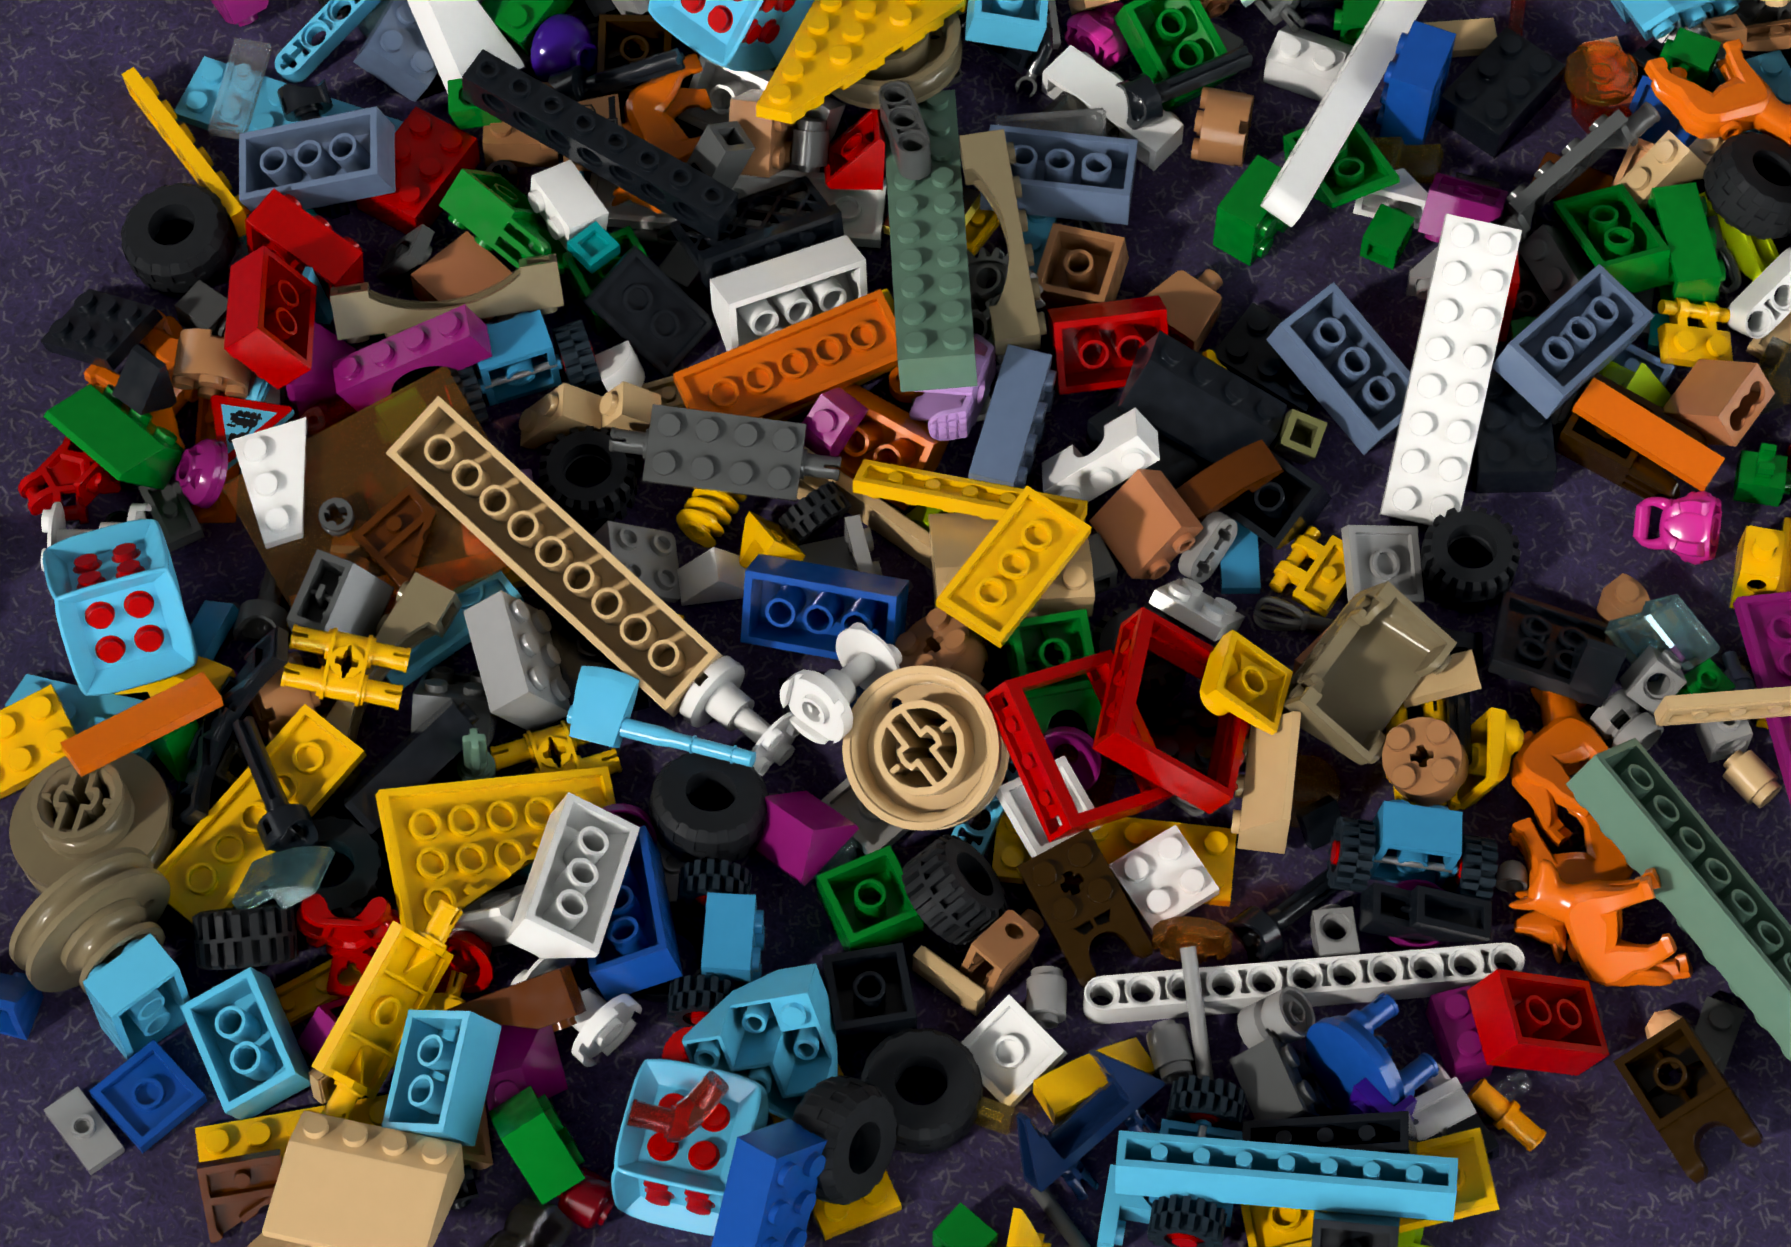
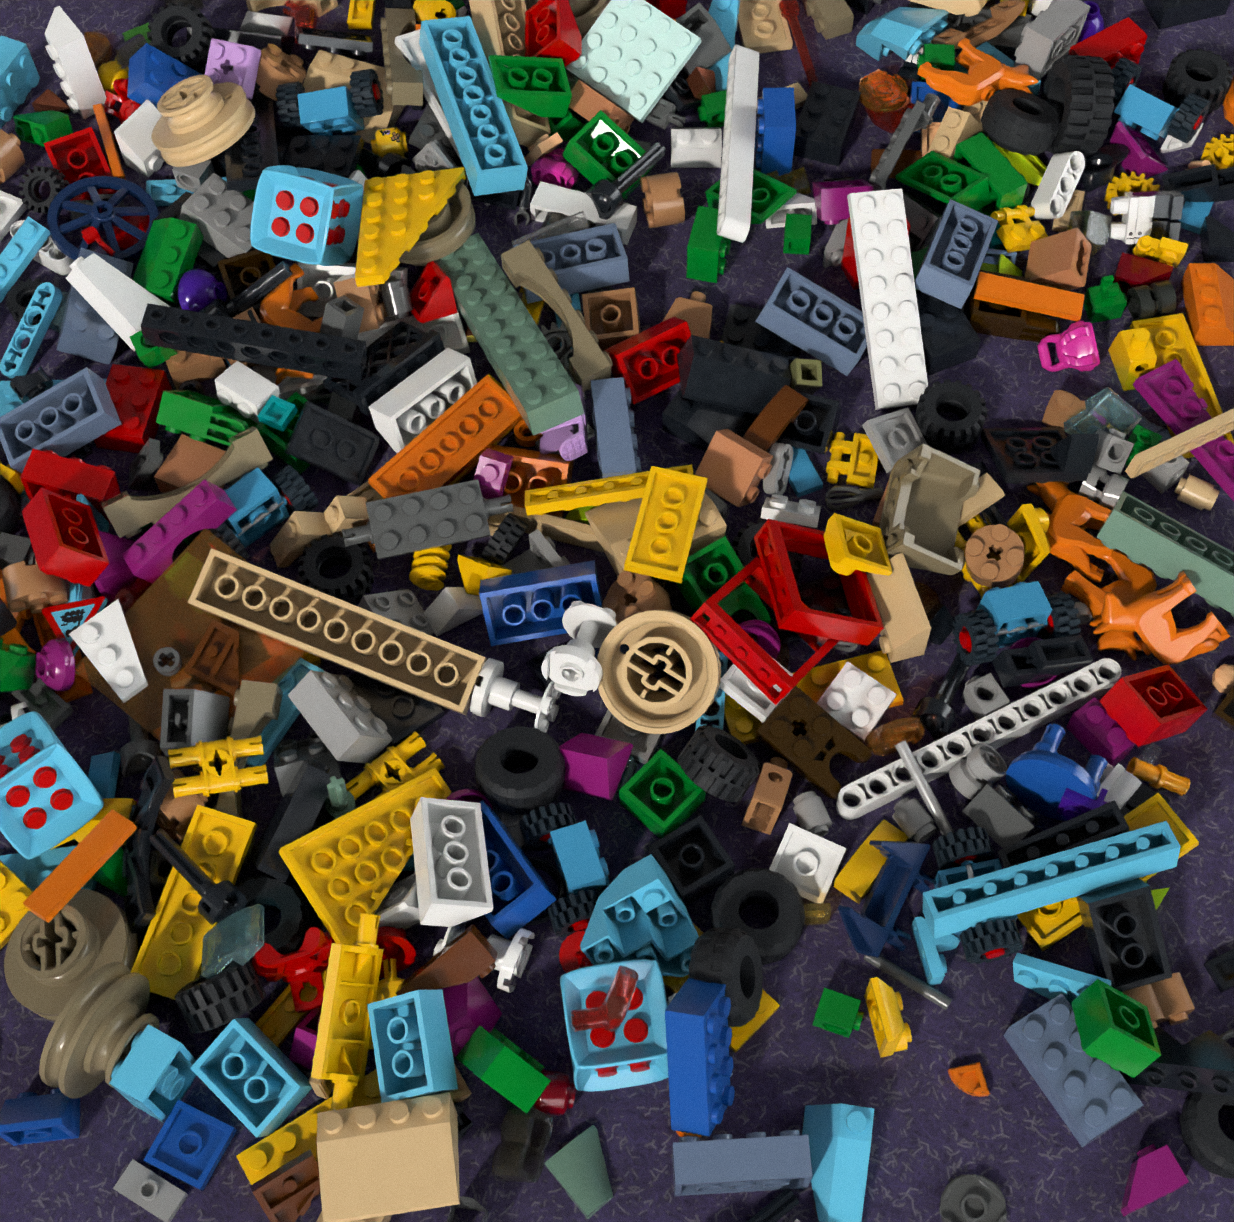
camera: 20 degrees left, 0 degrees up
medium azure piece [567,666,756,767] -> none
white brick [595,340,645,392] -> none
dark grey beam [878,80,932,180] -> none
tan tile [912,945,986,1016] -> none
white arch [1042,407,1160,502] -> none

